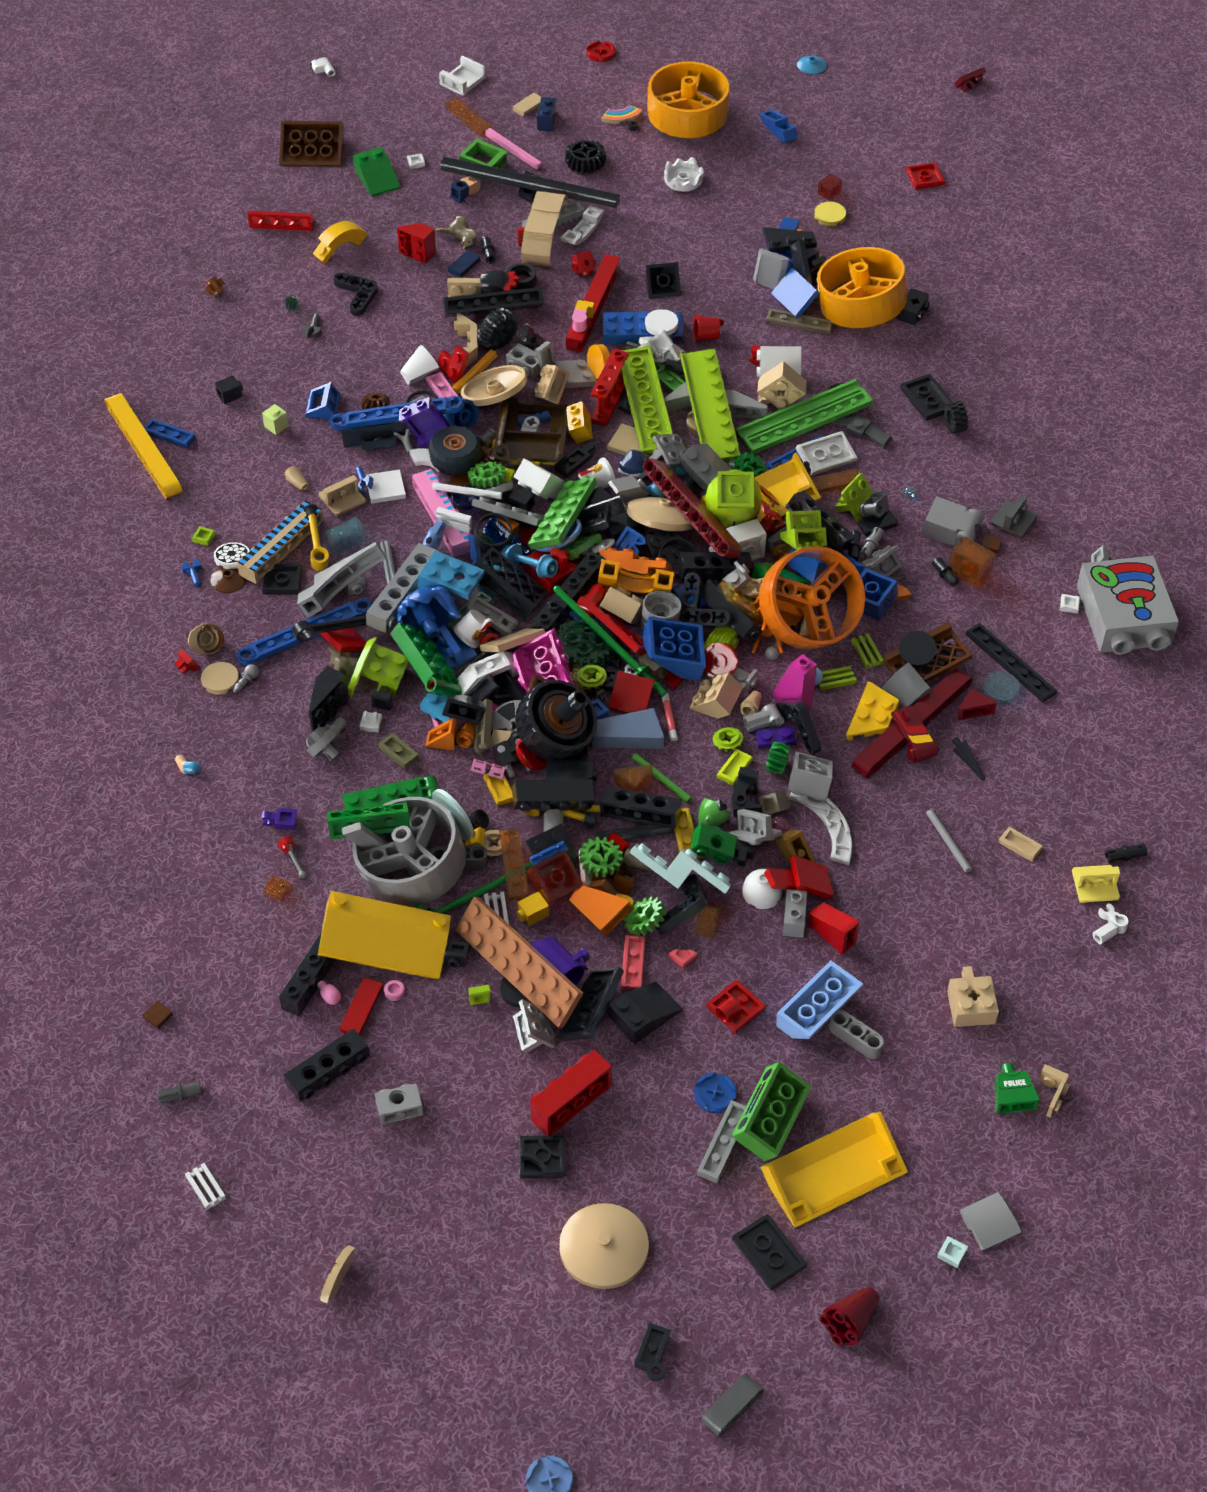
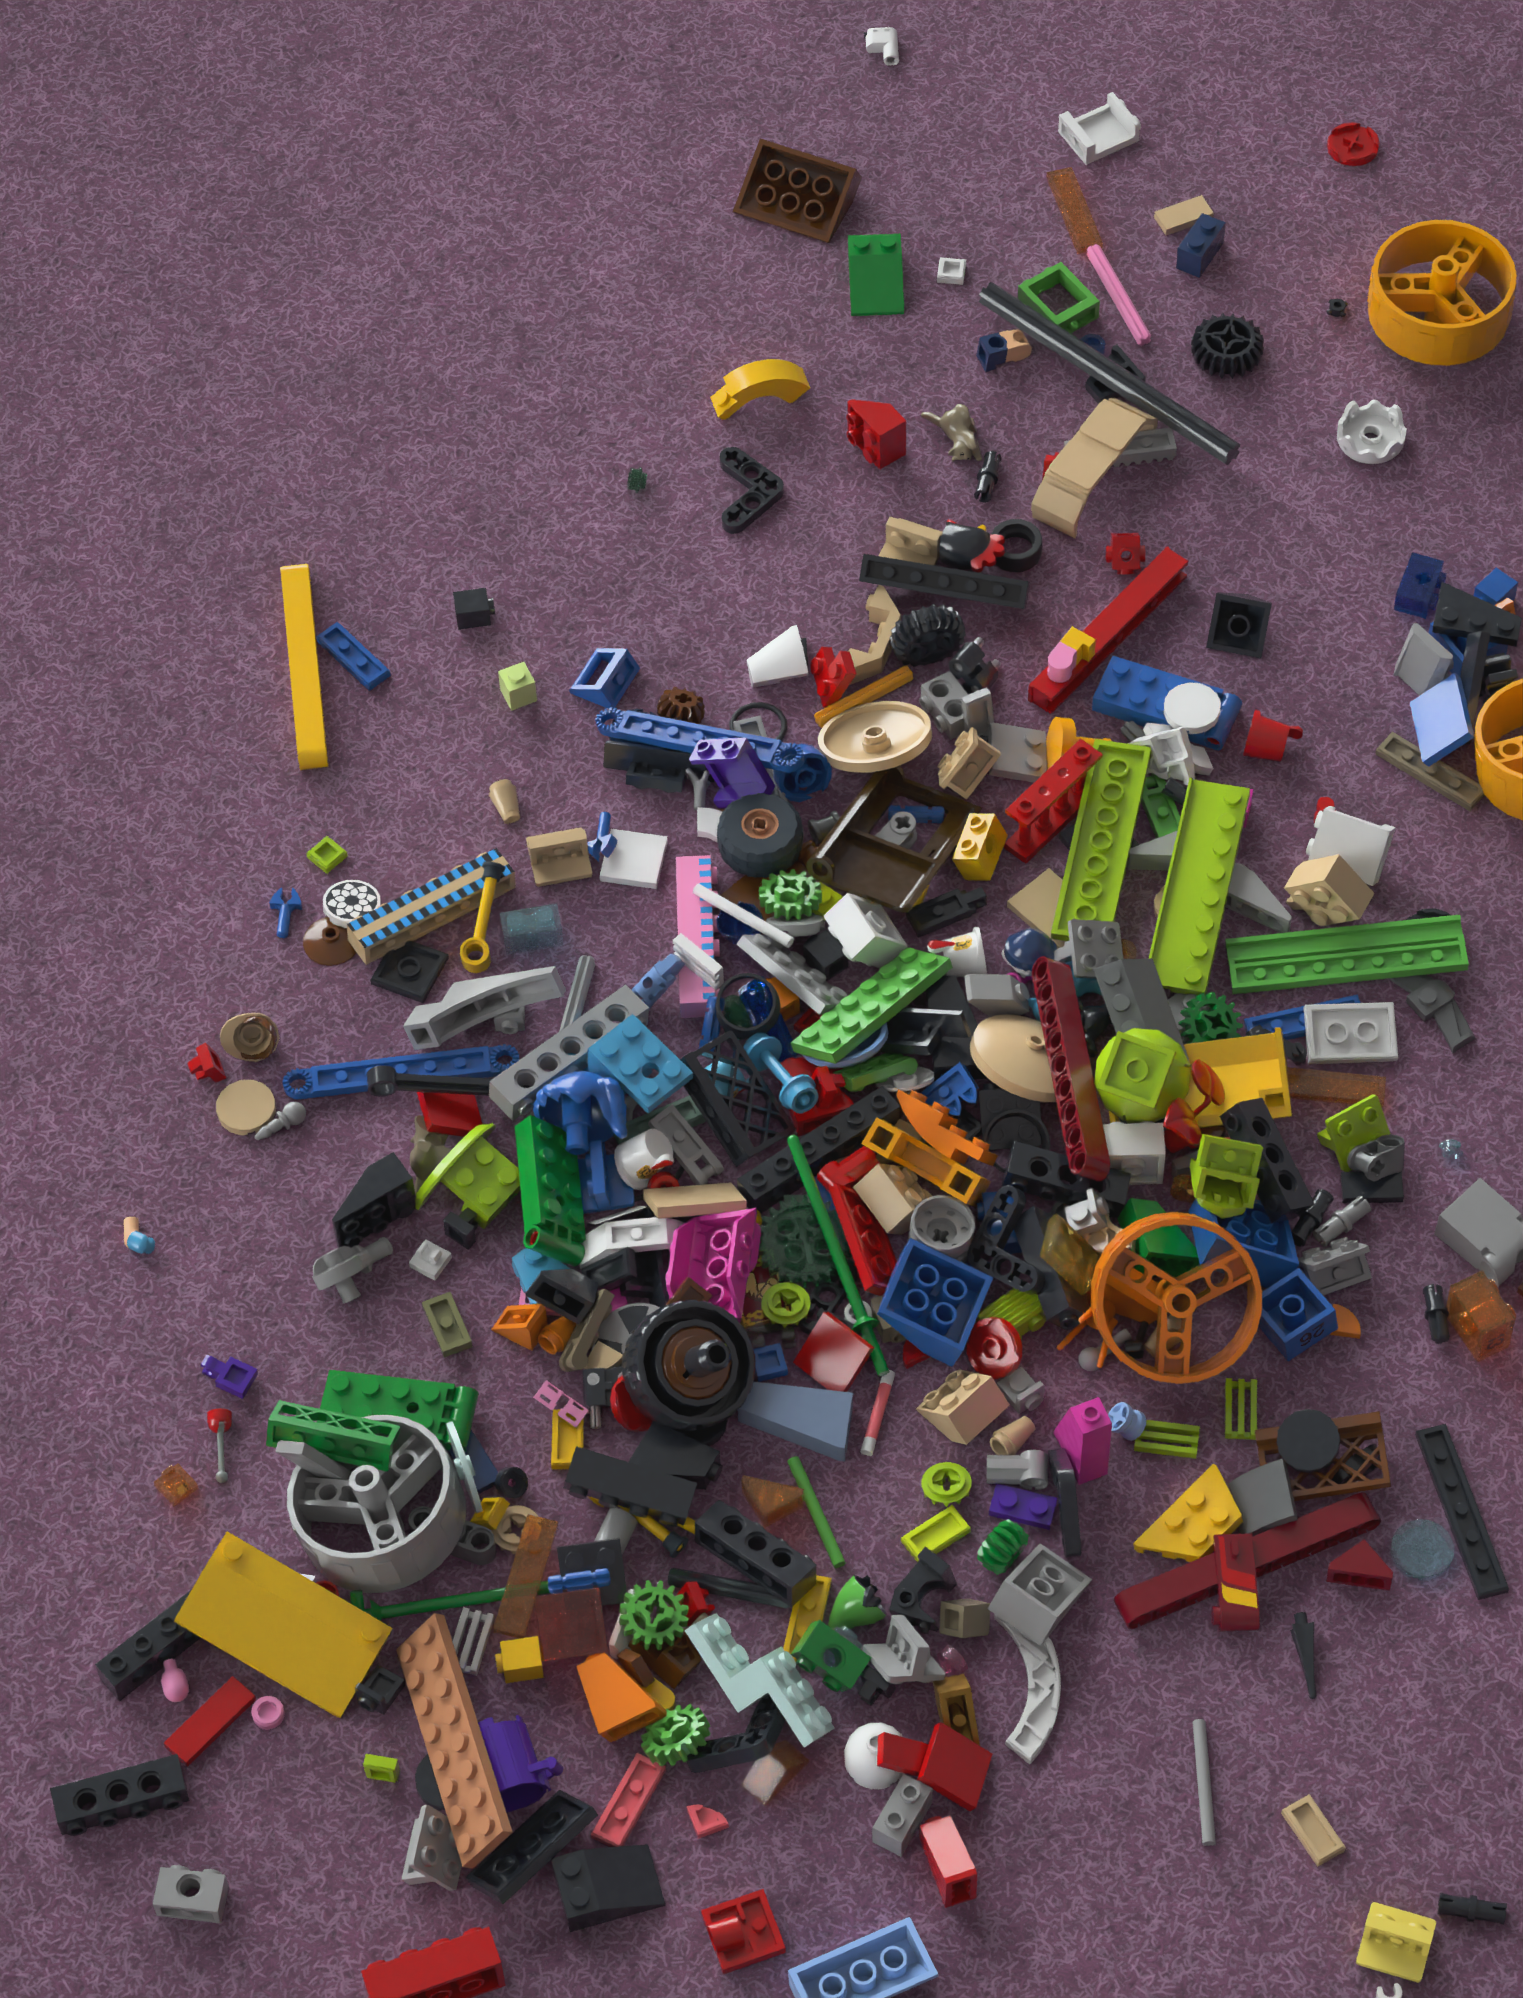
camera: 25 degrees right, 5 degrees up
dark orange gear [204,276,225,296] -> none
red fence [247,211,315,231] -> none
dark grey bar [304,314,321,339] -> none
bright pink tile [426,372,458,398] -> none
dark blue tile [448,250,480,278] -> none
white slope [561,206,604,245] -> none
tile [601,105,642,124] -> none
none -> clear blue brick [1394,552,1447,619]

